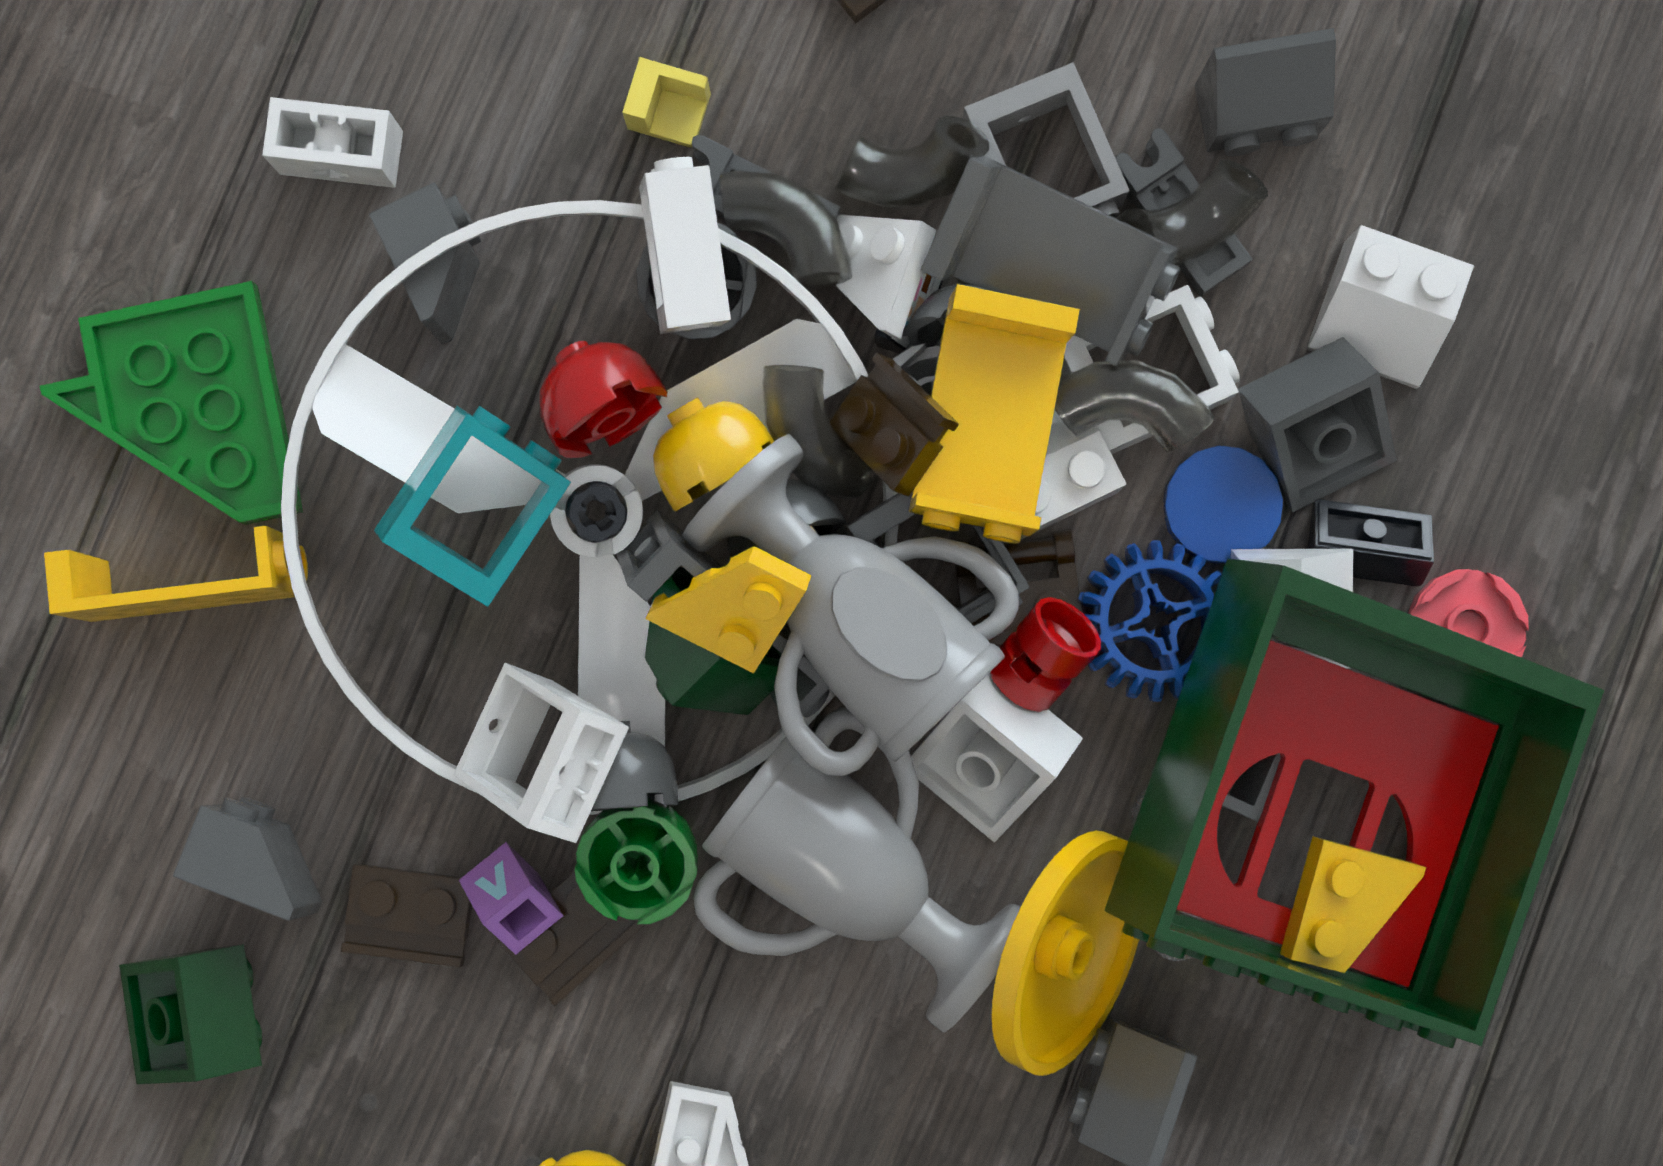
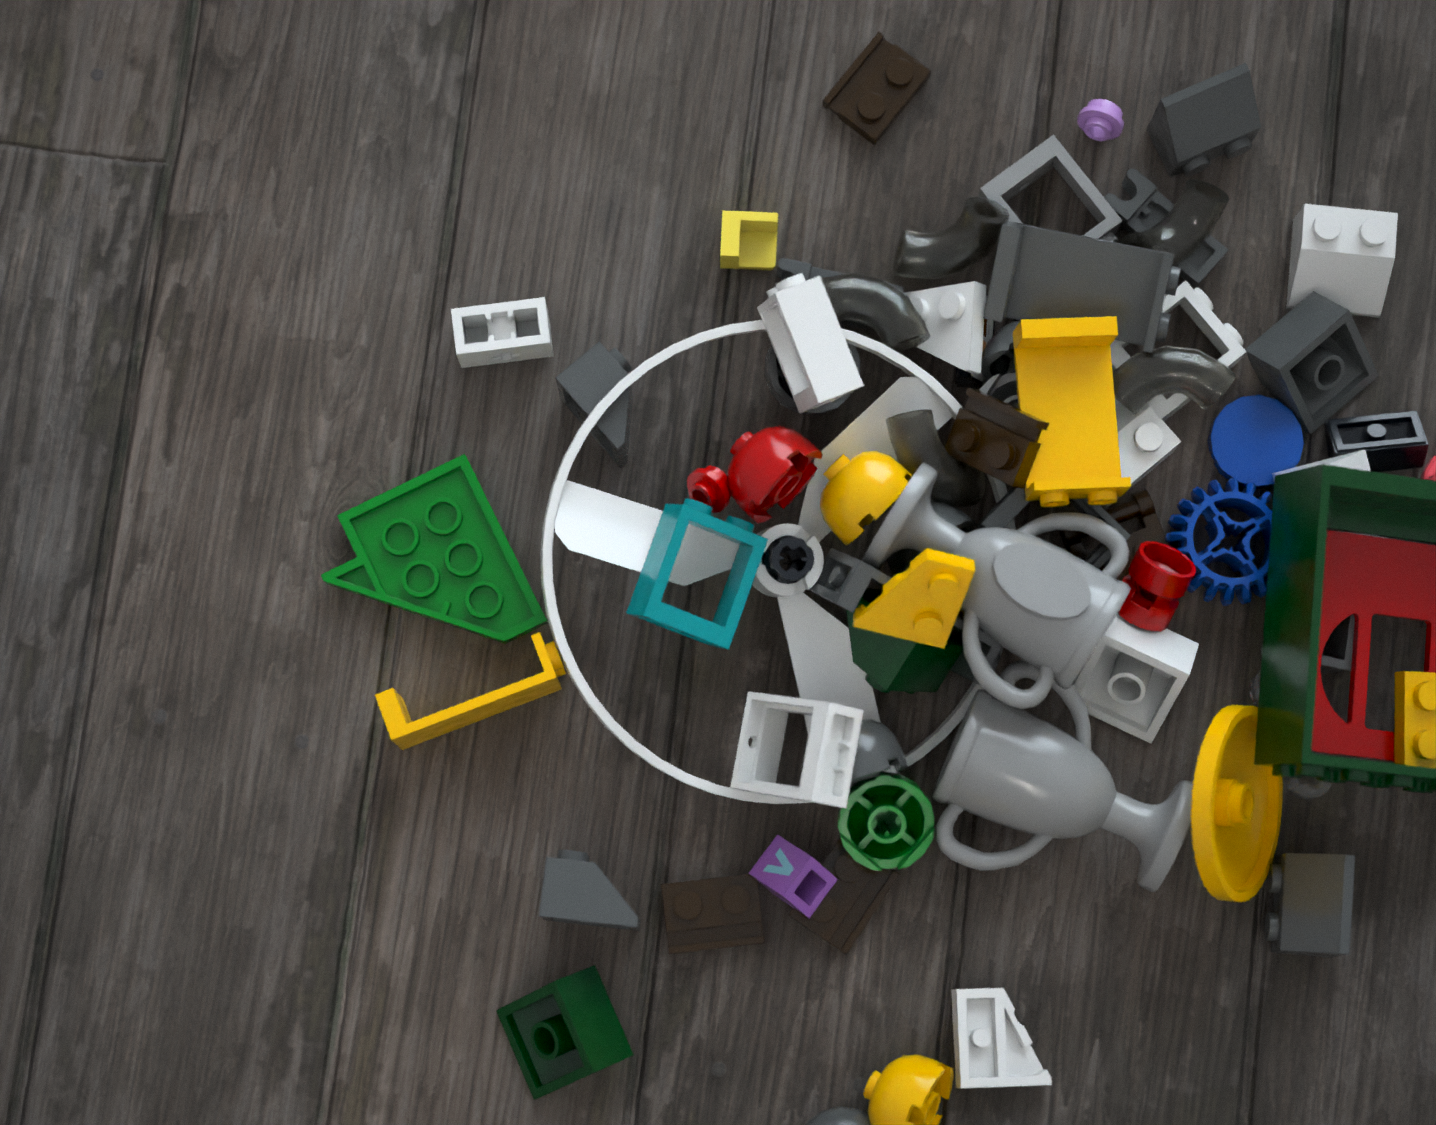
camera: 15 degrees left, 5 degrees down
none -> red plate [687,466,731,513]
none -> lavender plate [1077,99,1124,141]

